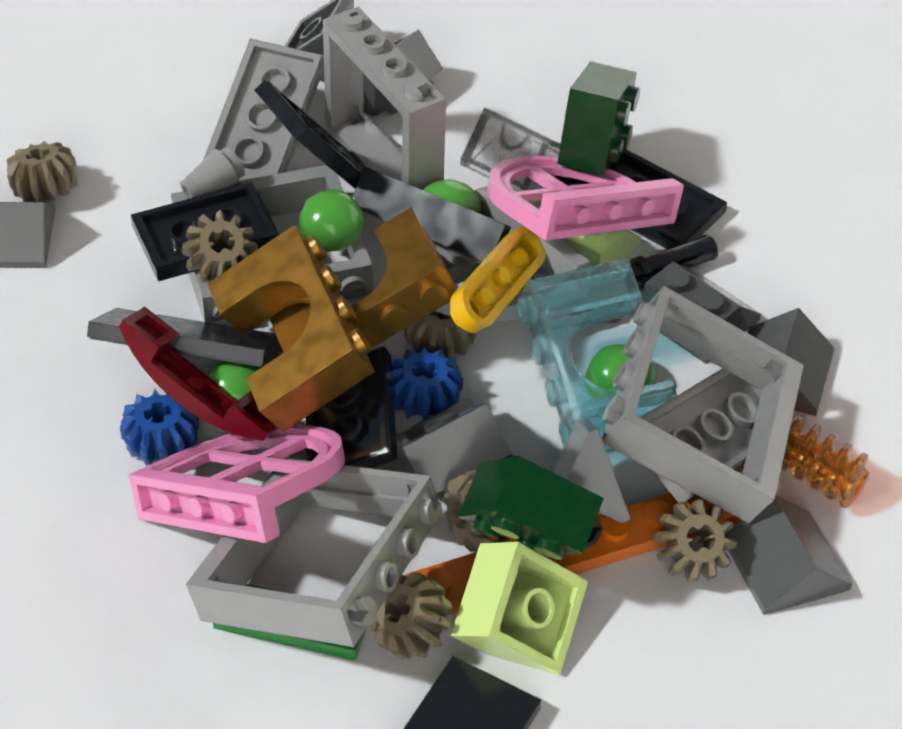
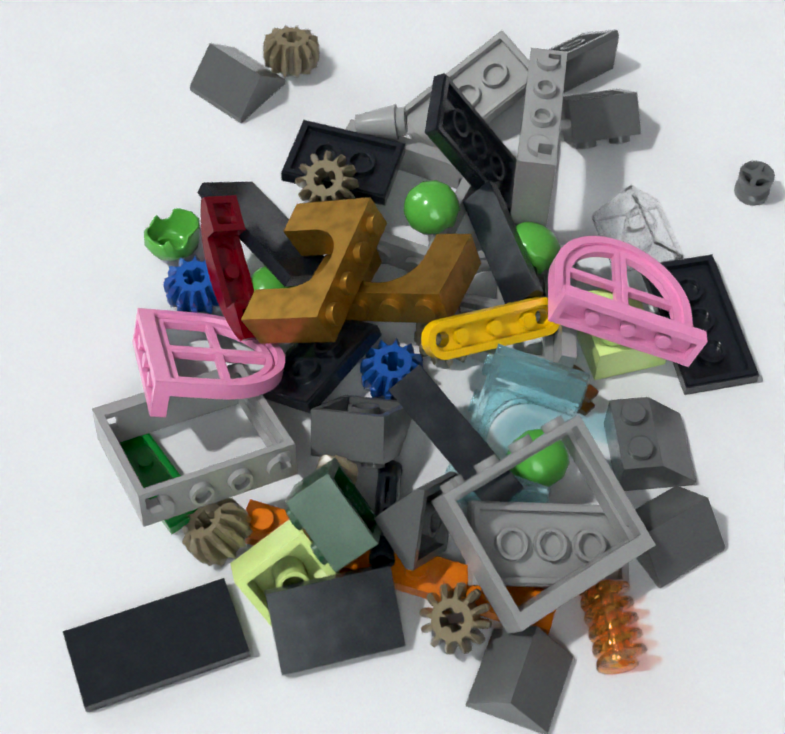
camera: 40 degrees right, 10 degrees up
dark green brick [557,61,640,176] -> none
black pin [598,234,718,294] -> none
none -> bright green hair [144,208,200,261]
none -> black tile [264,562,406,675]
none -> black tile [389,364,524,502]
none -> dark grey wheel [734,160,775,206]

